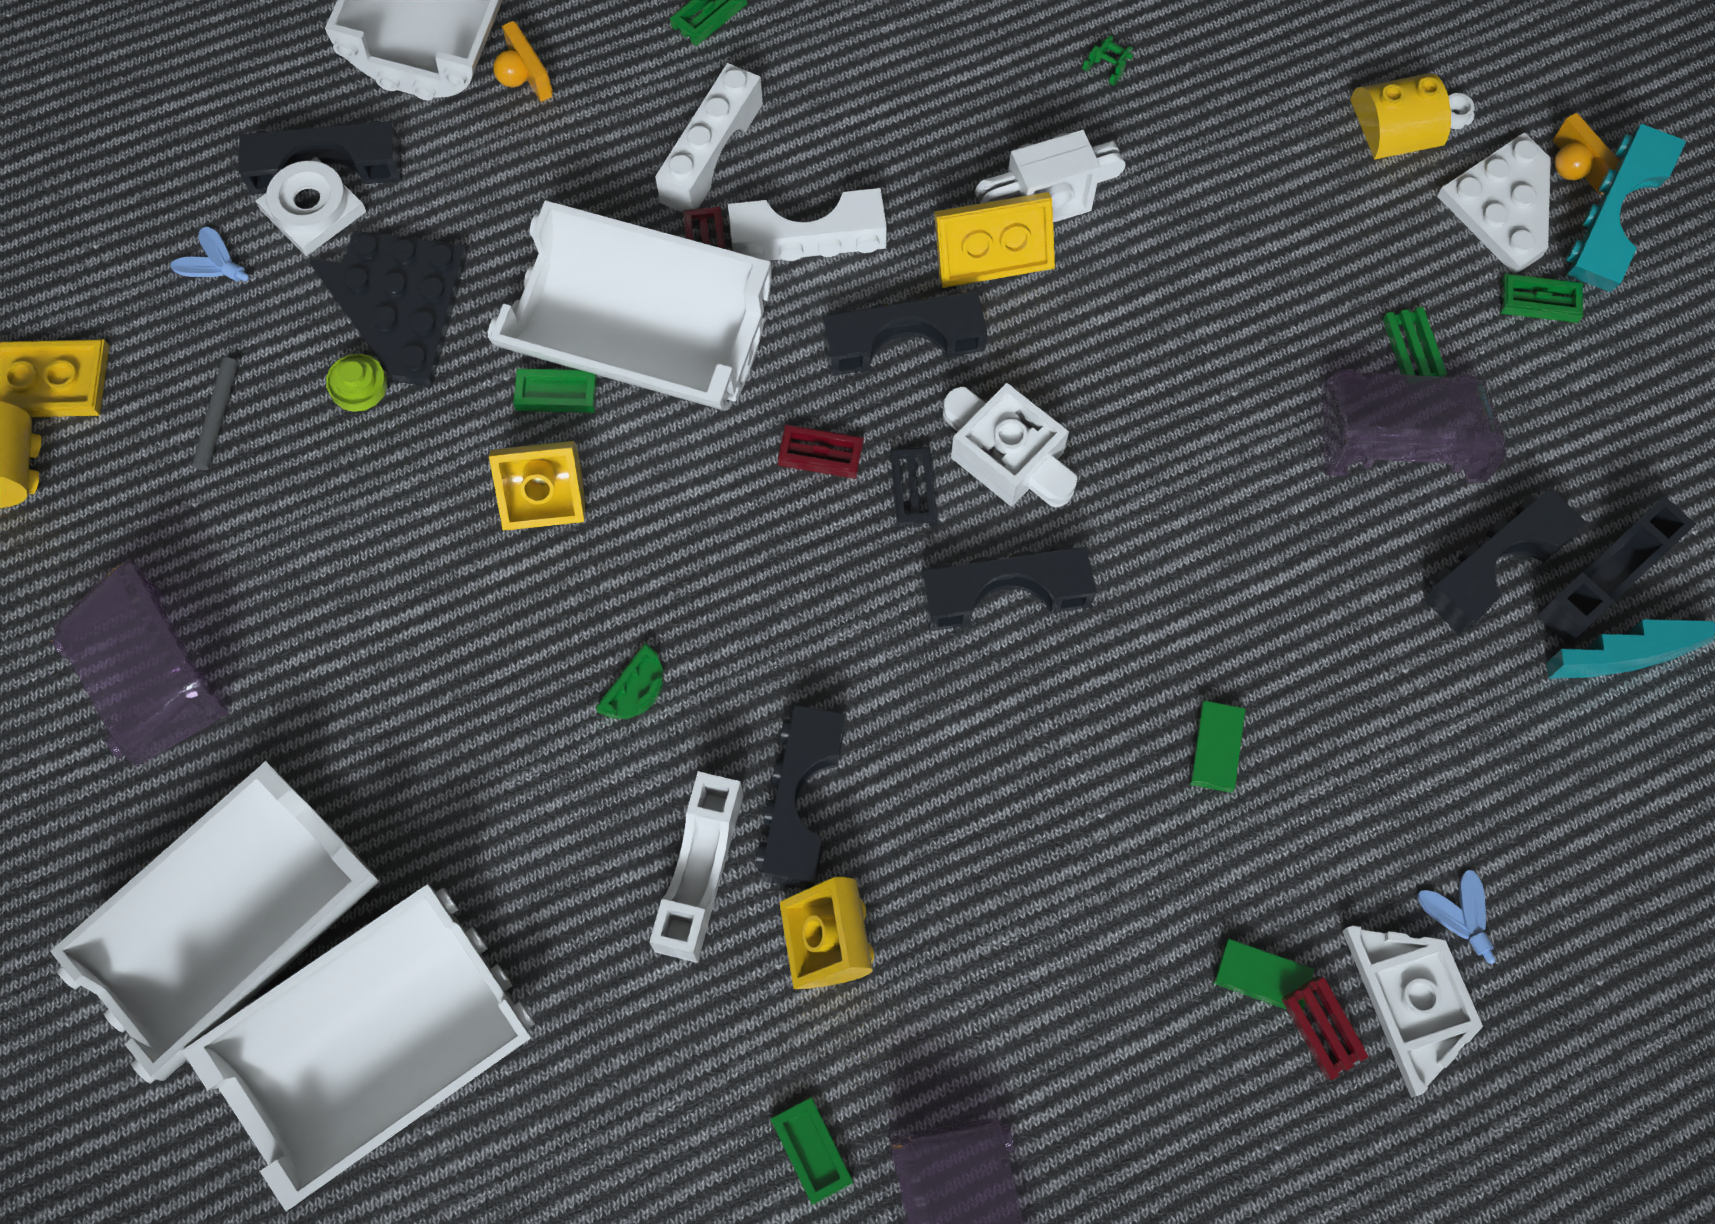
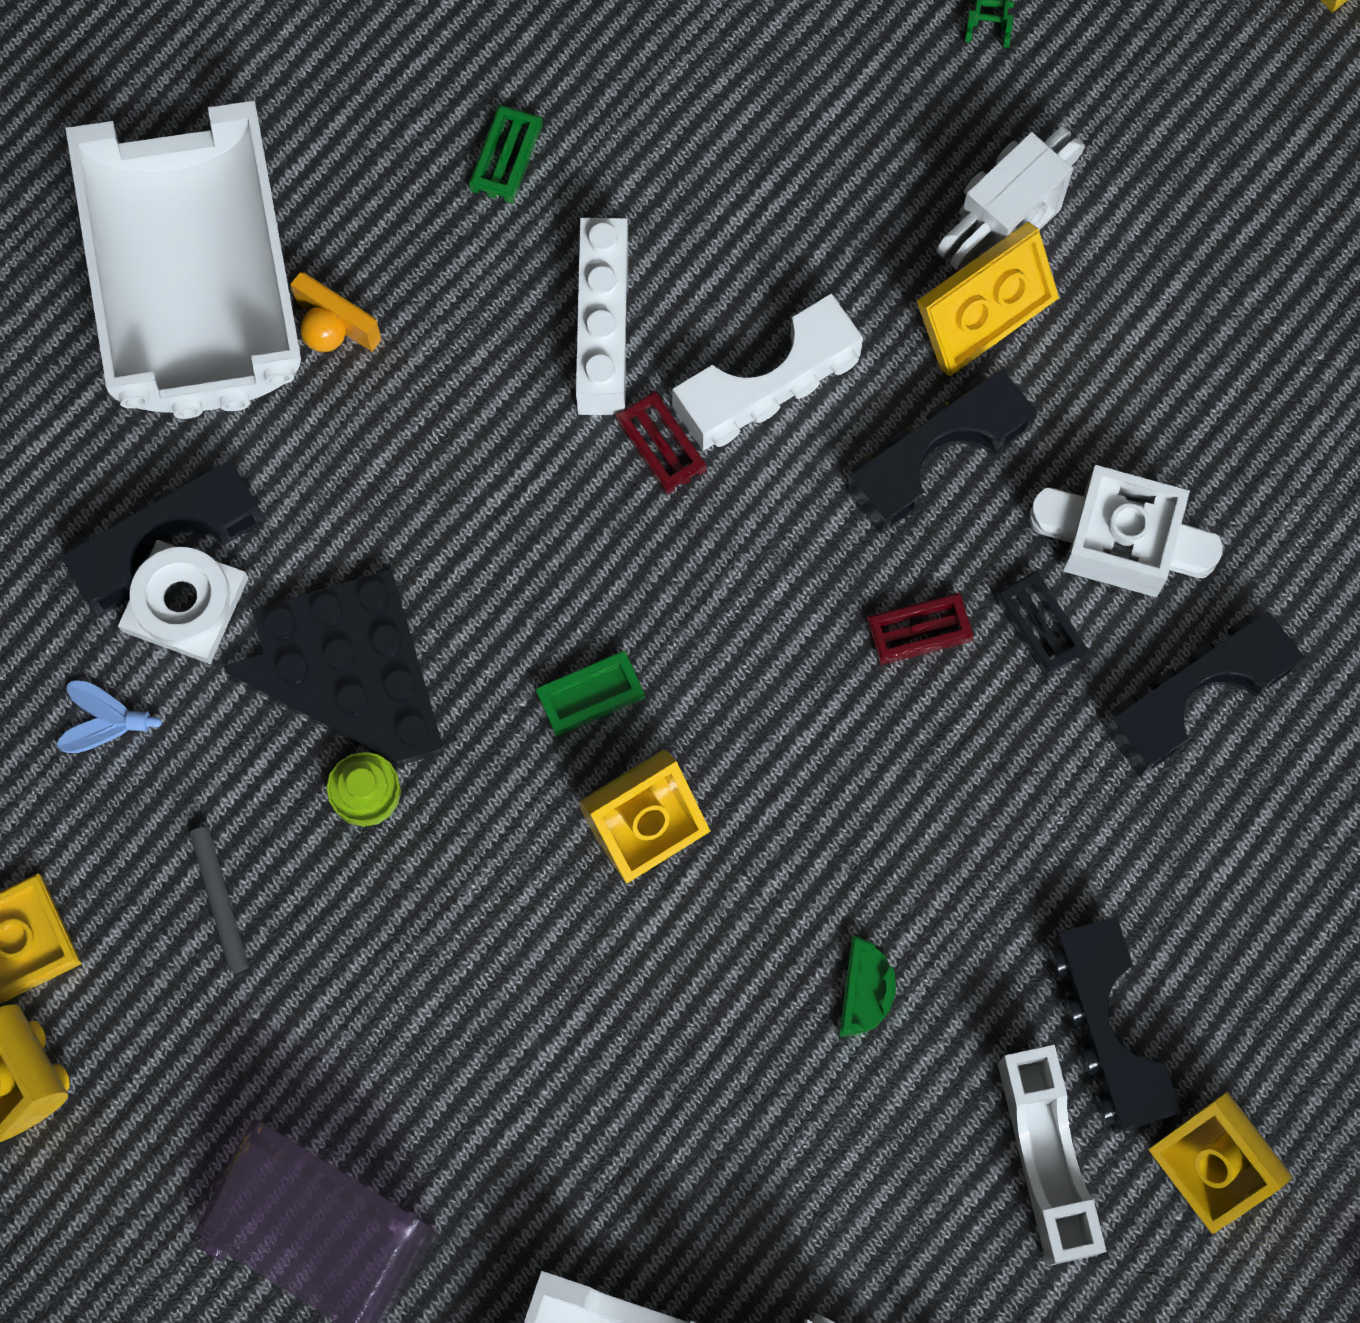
camera: 25 degrees left, 5 degrees up
white cylinder [488,200,771,411] -> none

